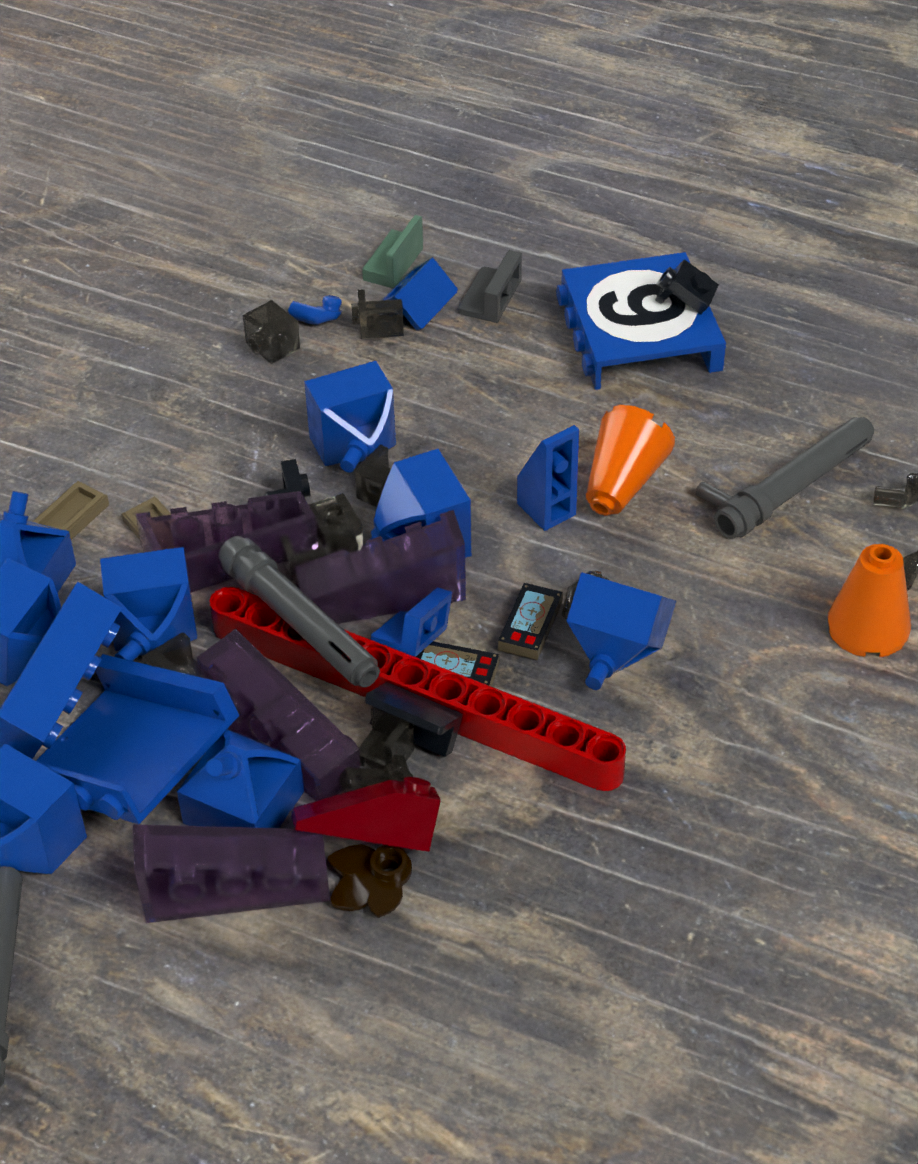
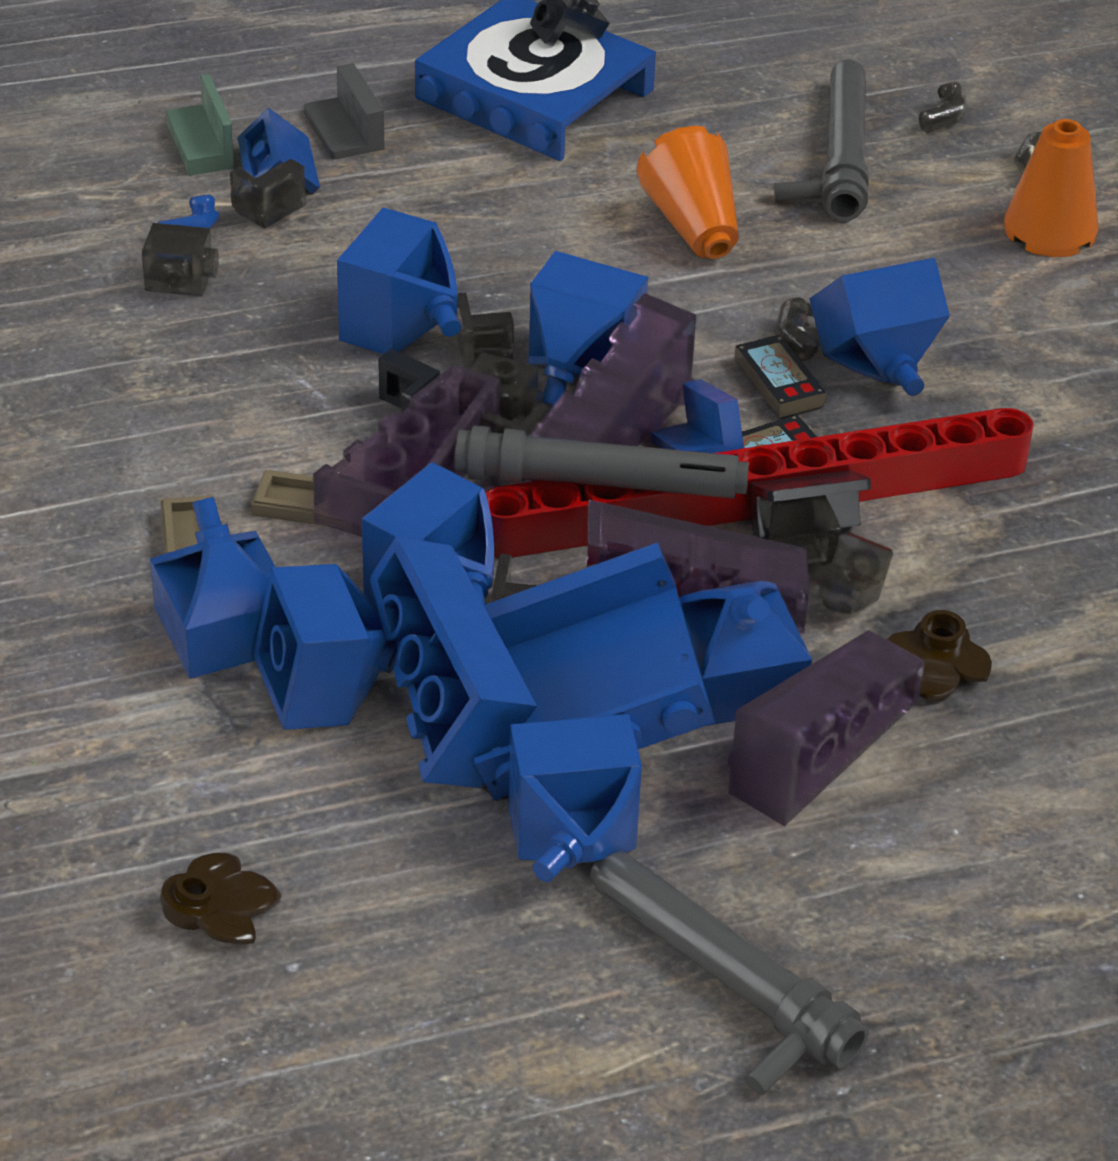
camera: 45 degrees left, 5 degrees down
dark red slope [291,777,441,852] -> none
blue slope [517,425,579,531] -> none

